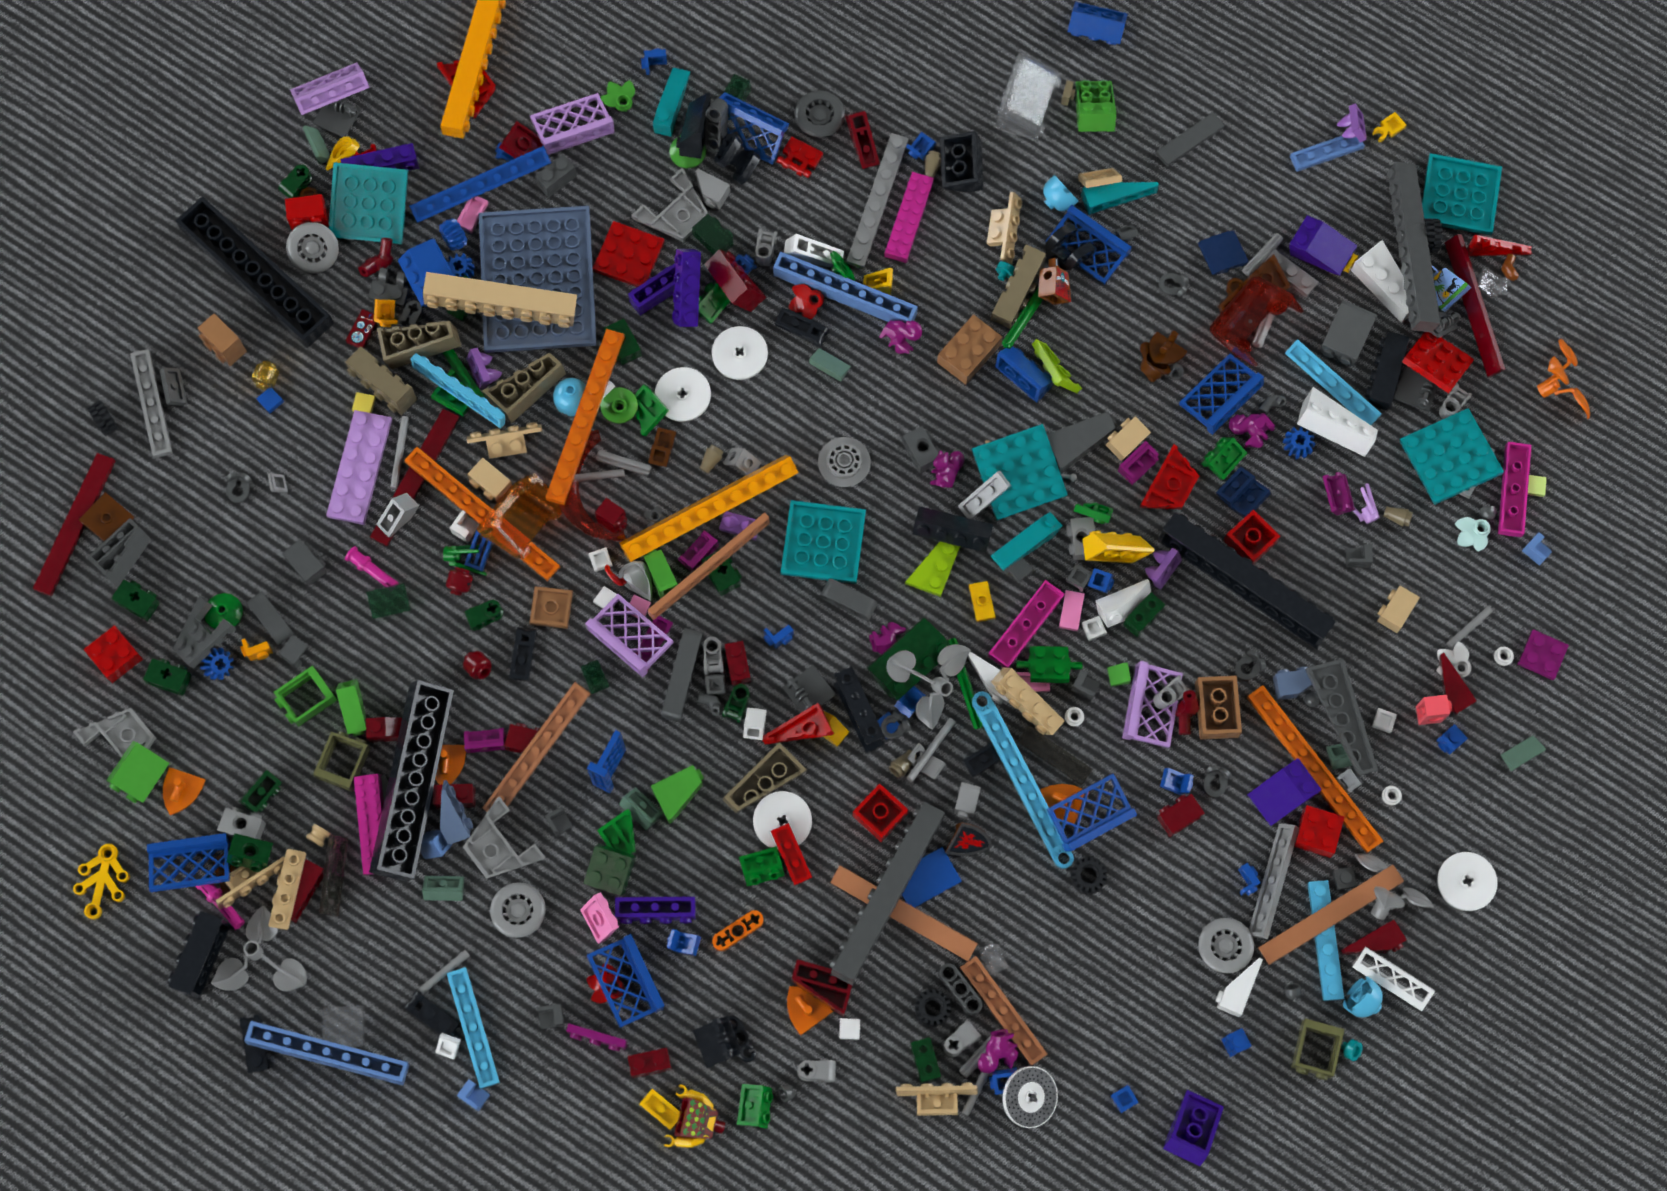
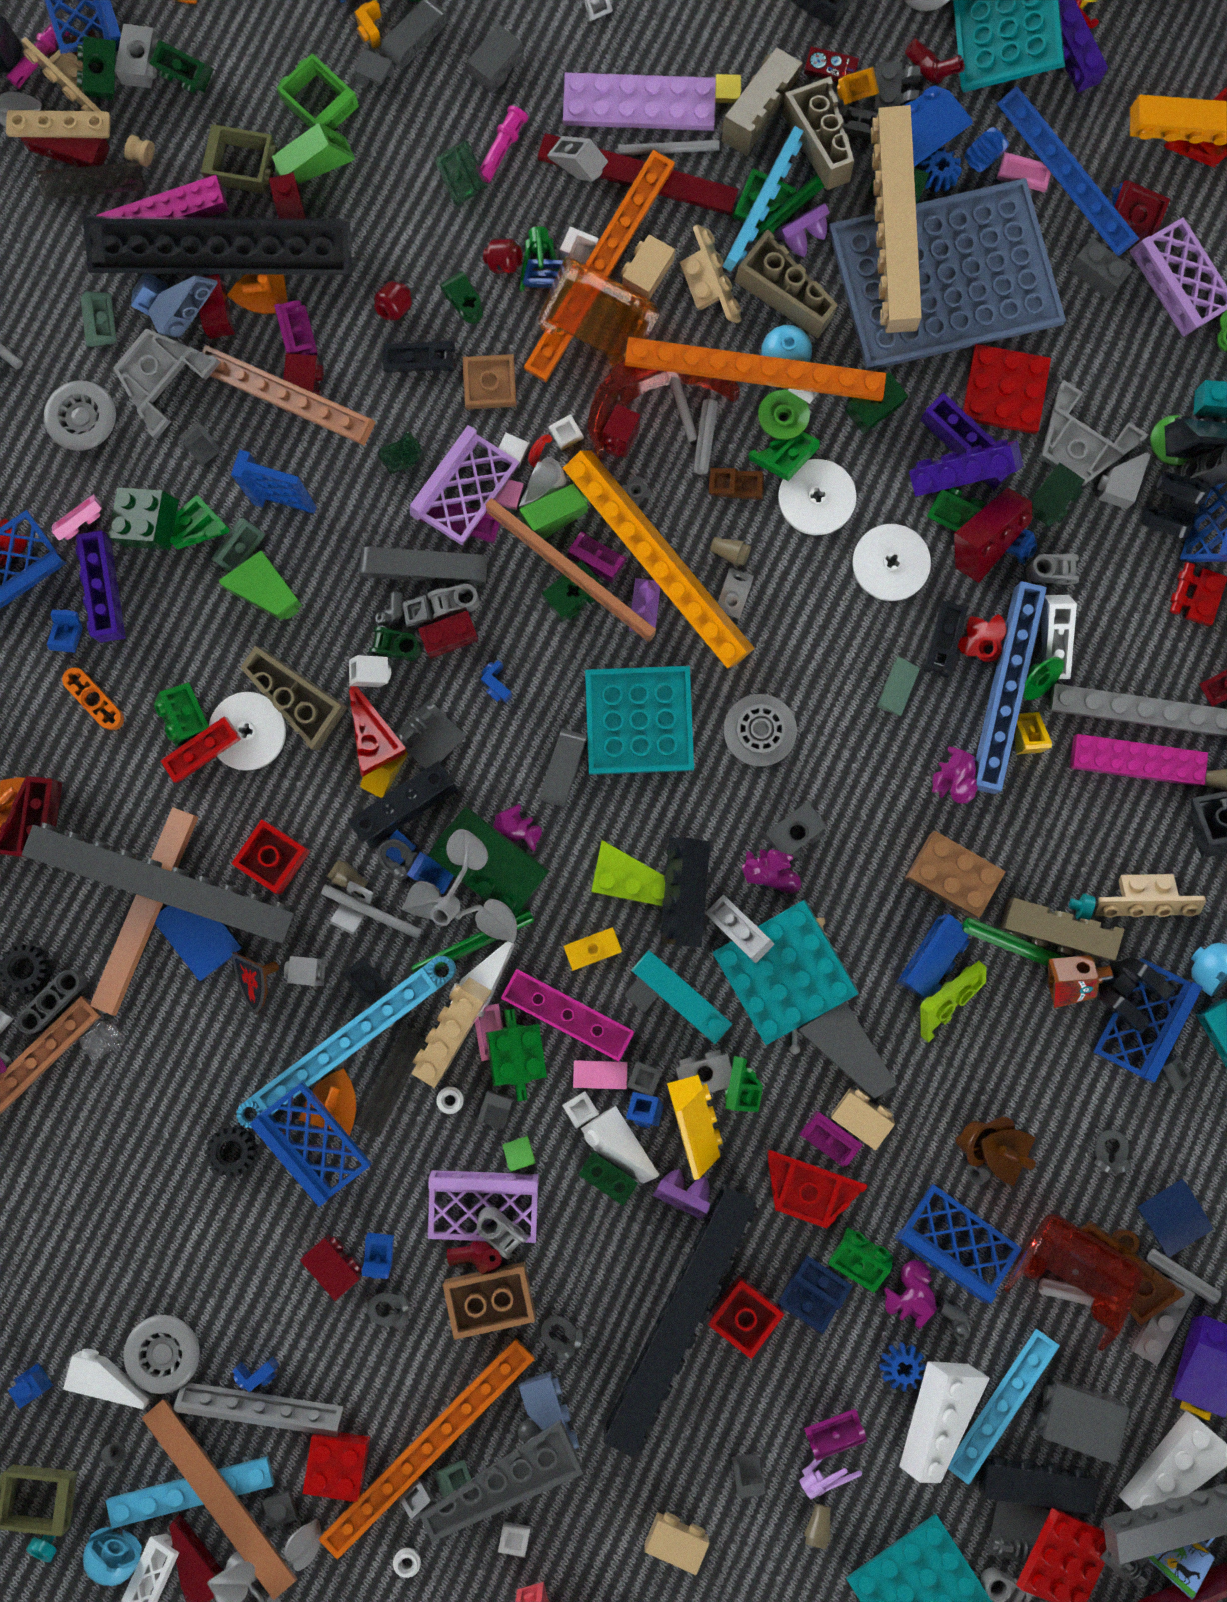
camera: 80 degrees right, 10 degrees up
dark purple slope [1247,758,1321,827] -> none

